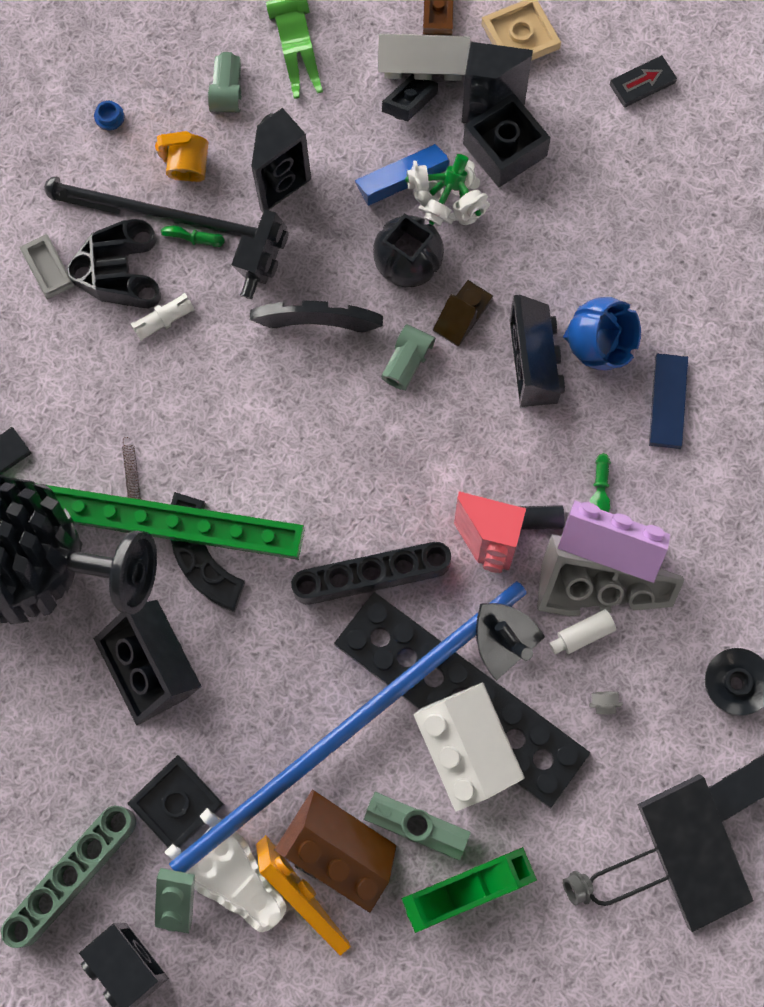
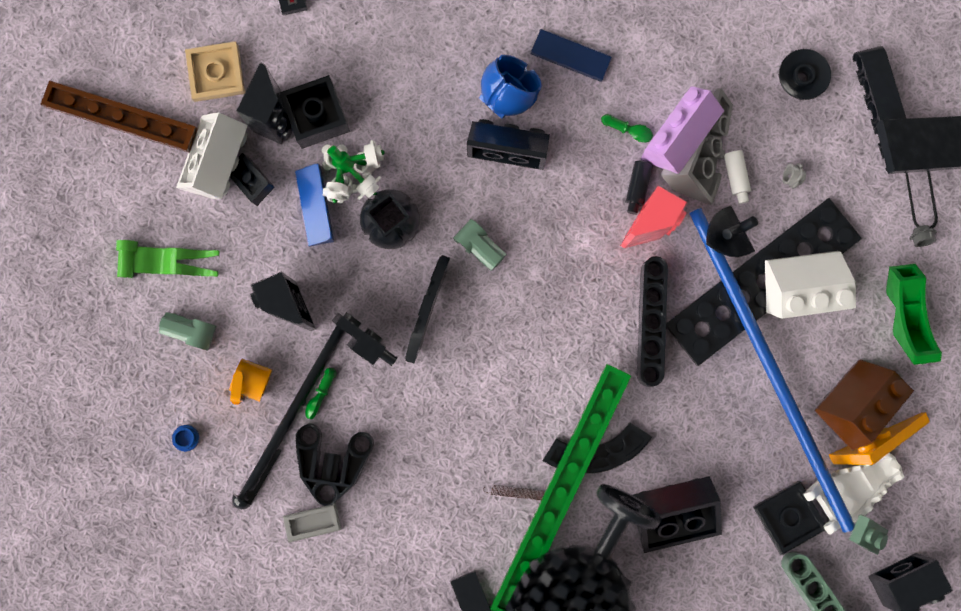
camera: 75 degrees left, 10 degrees up
white pin [131,293,195,341] -> none
sand green piece [363,792,471,861] -> none
dark brown slope [433,280,494,347] -> none

